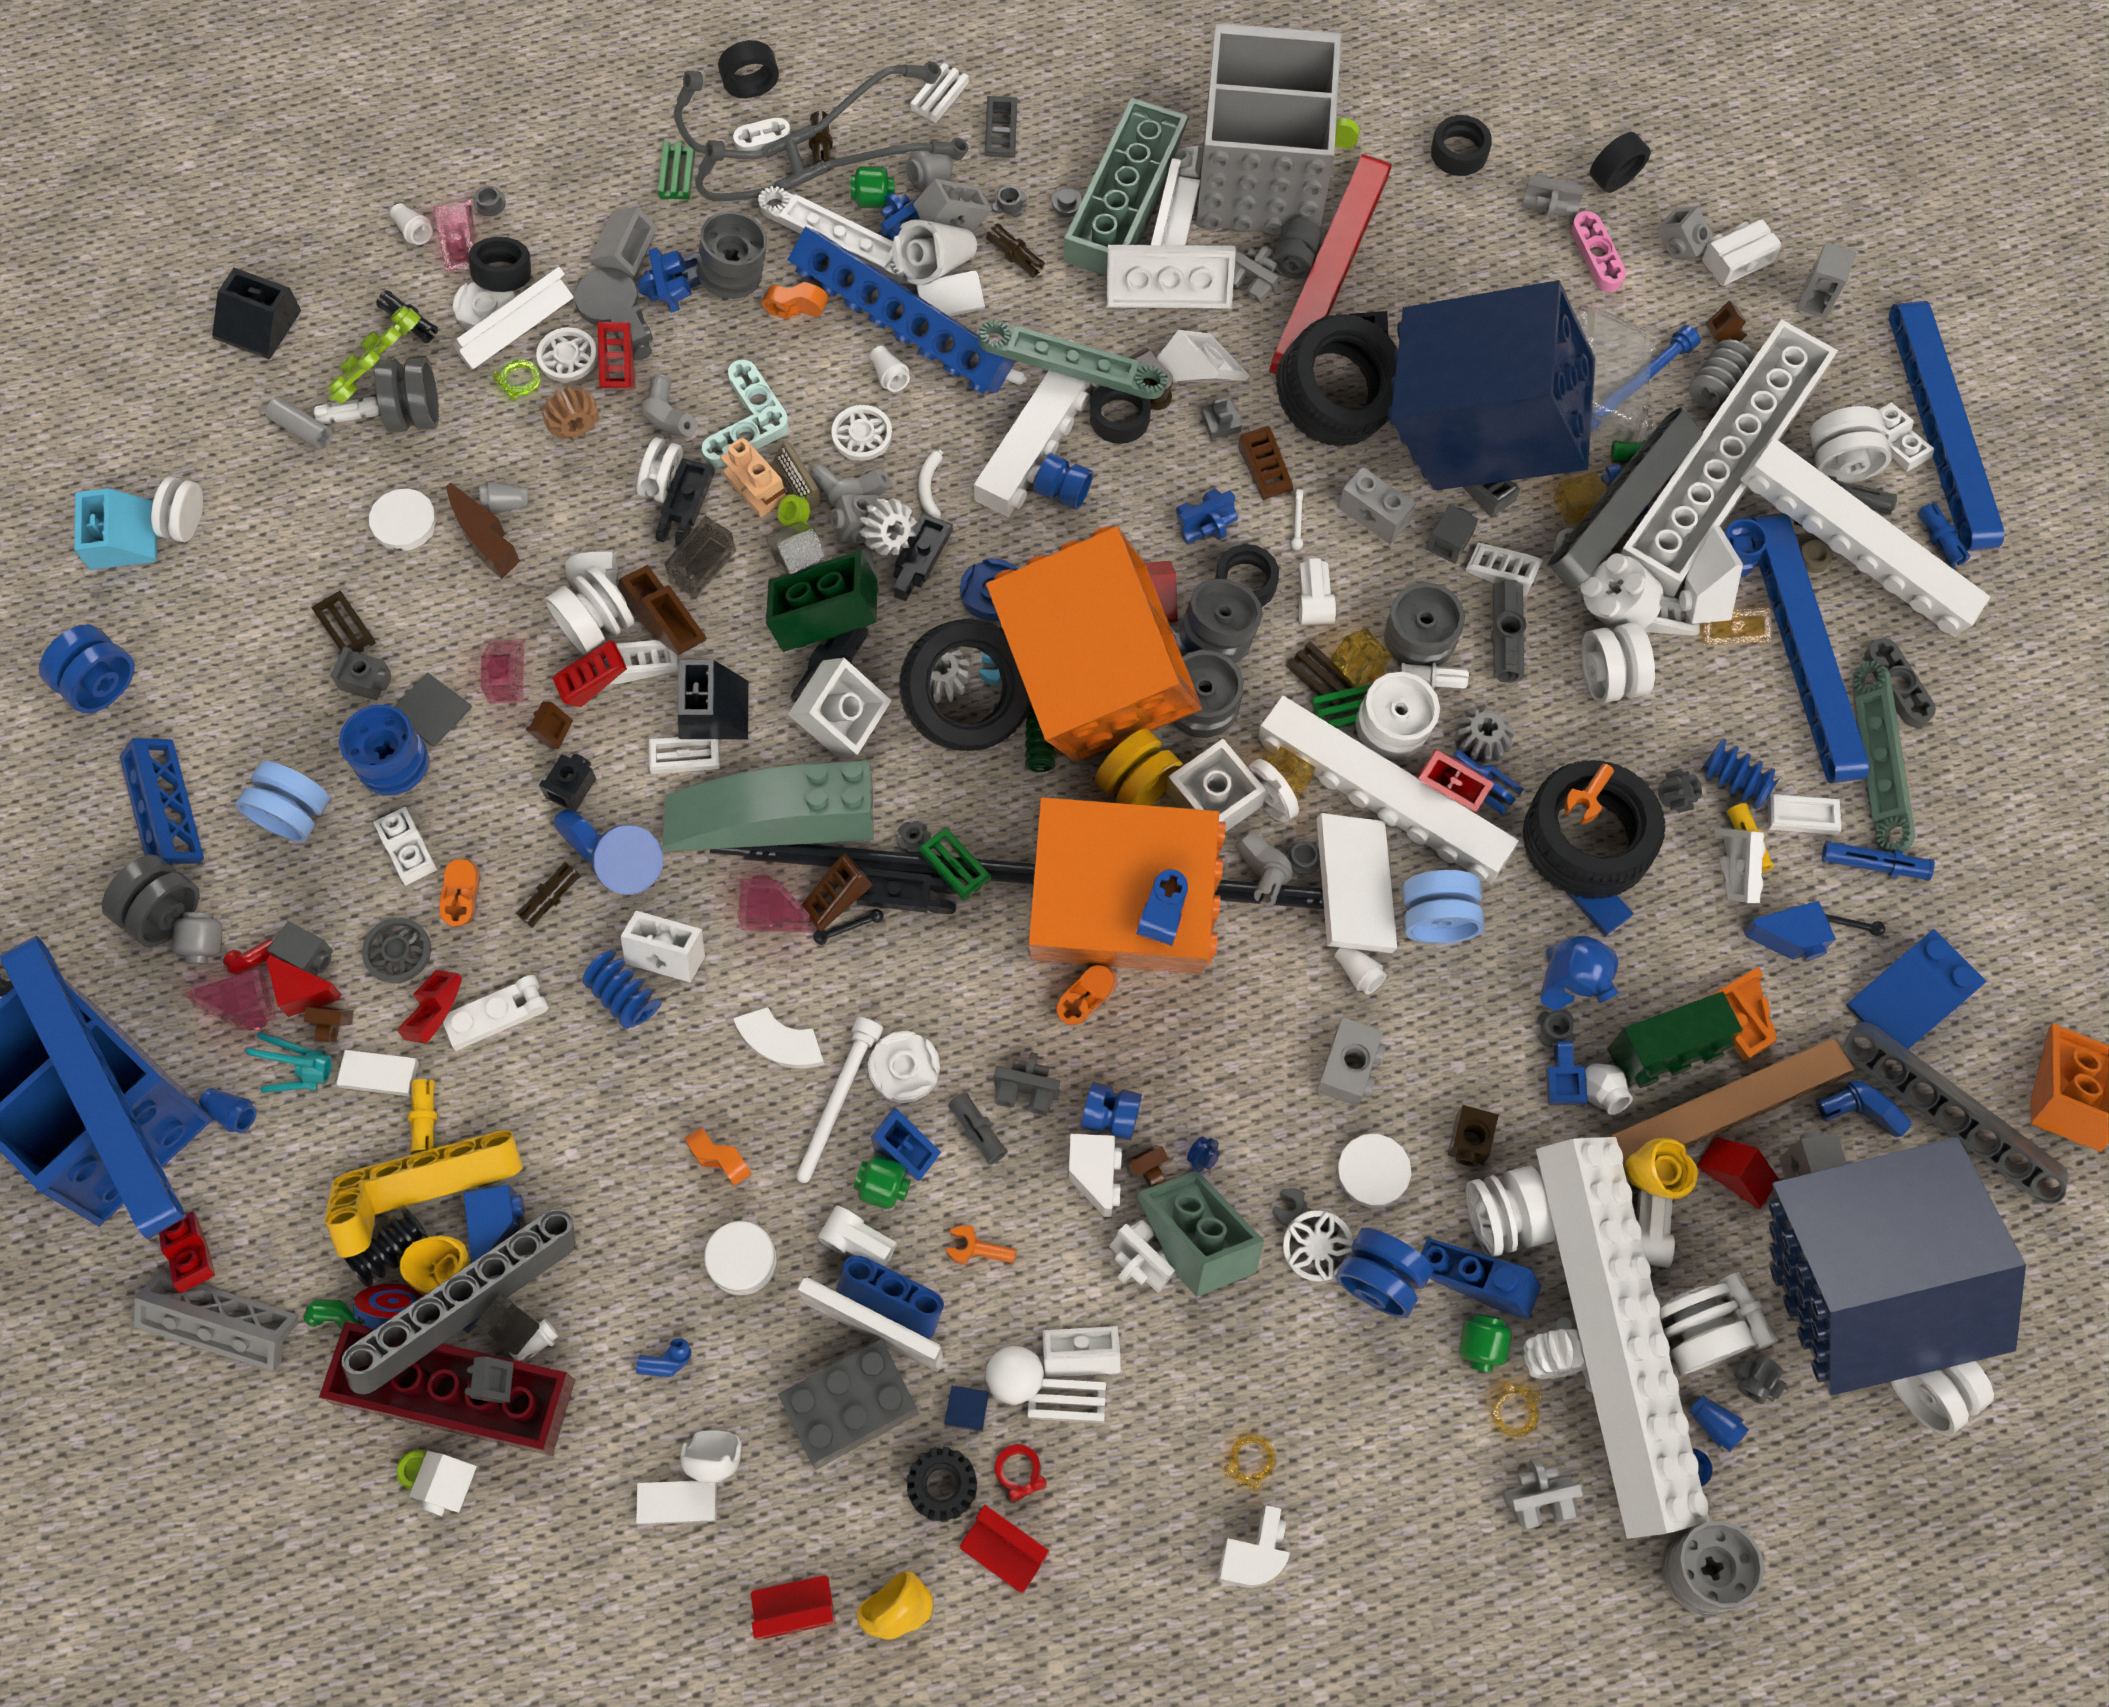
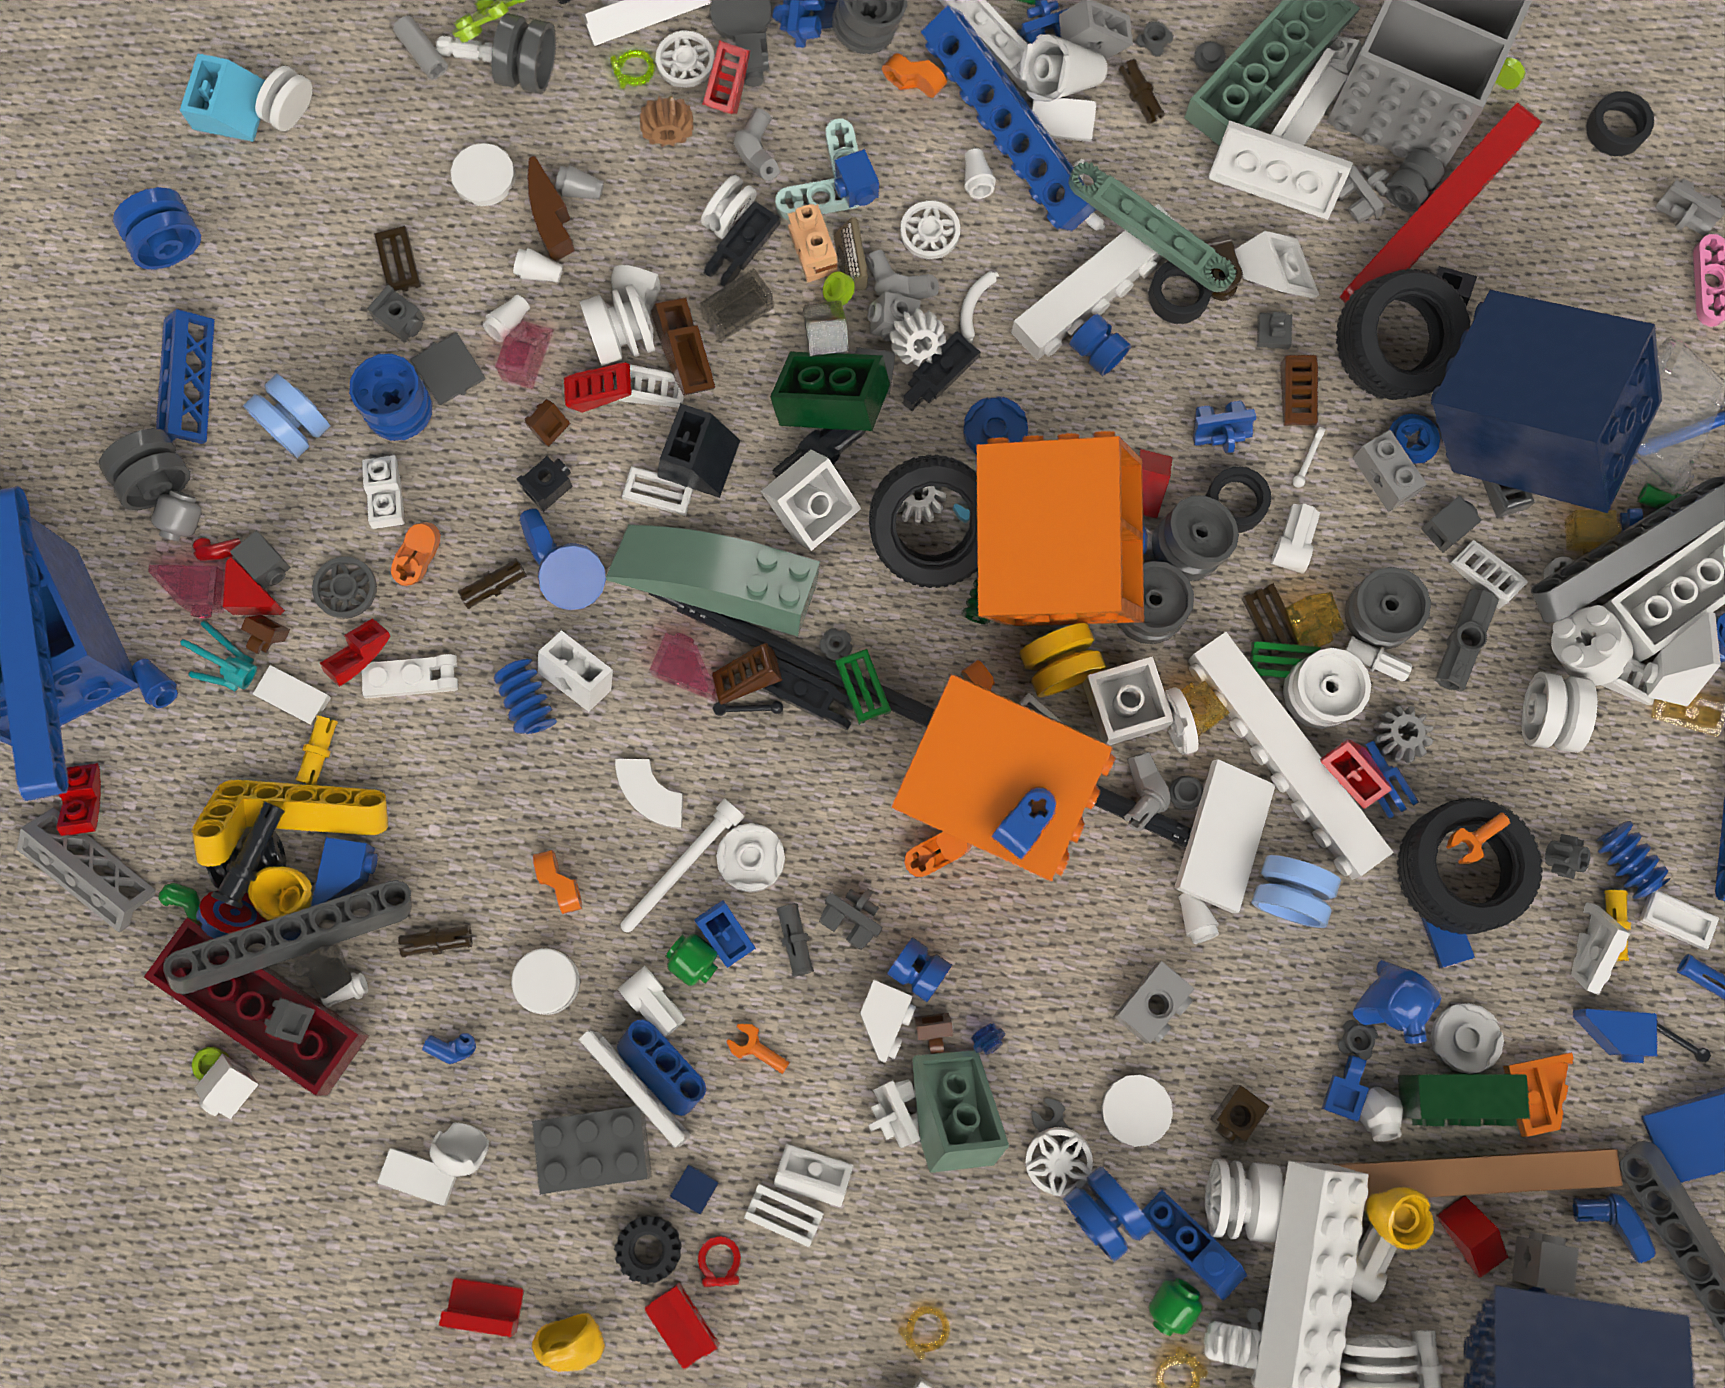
camera: 20 degrees right, 10 degrees up
white hair [985,1346,1044,1406] -> none
none -> black pin [211,801,285,909]
none -> dark brown pin [398,925,473,958]
none -> white cone [483,295,530,342]
none -> white cone [513,248,563,283]
none -> blue brick [834,149,879,208]
none -> blue gear [1389,414,1440,464]
none -> white tile [1431,1003,1504,1074]

